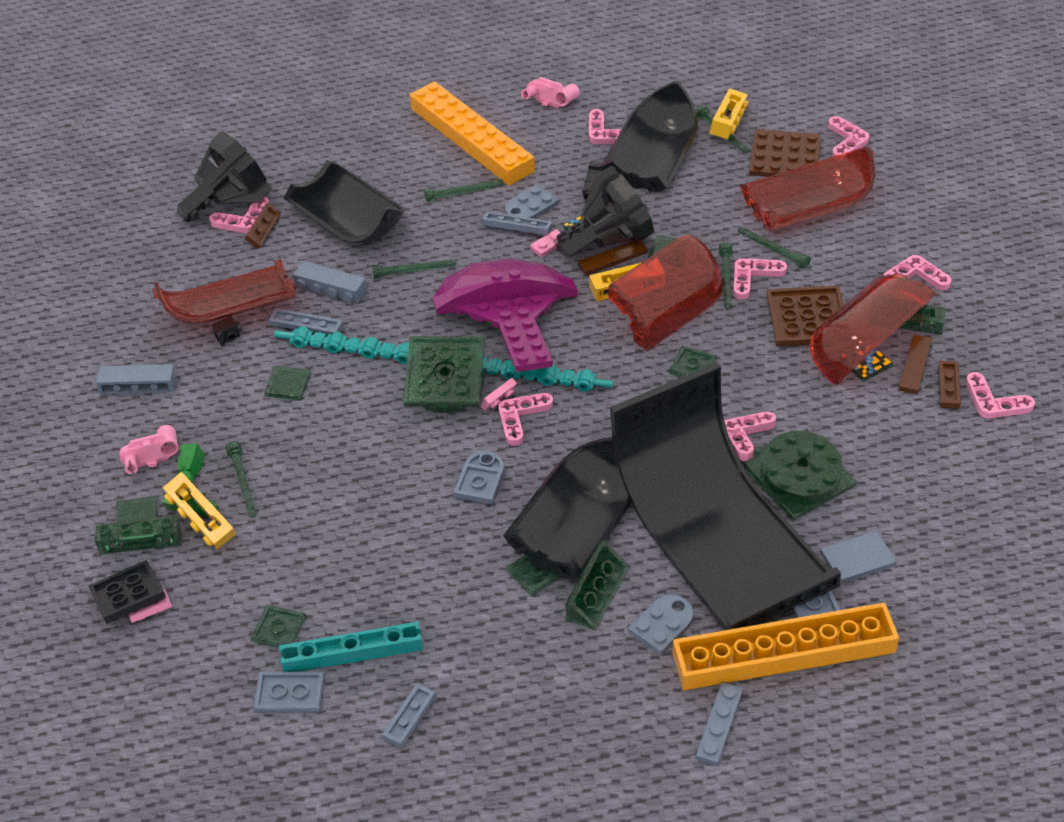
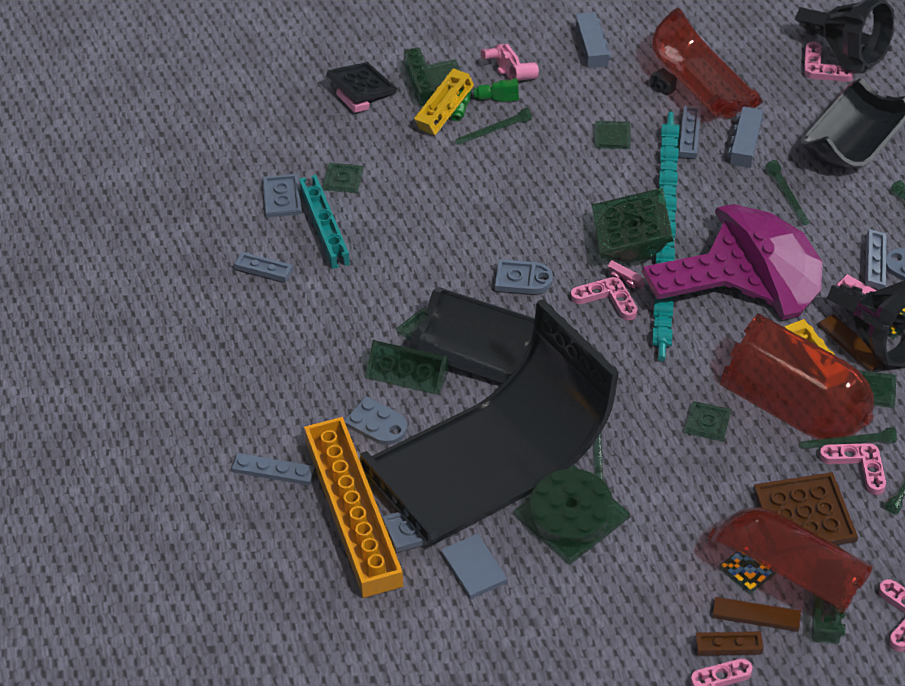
camera: 80 degrees right, 0 degrees up
reddish brown plate [244,202,281,248] -> none
bright pink beam [725,412,776,461] -> none

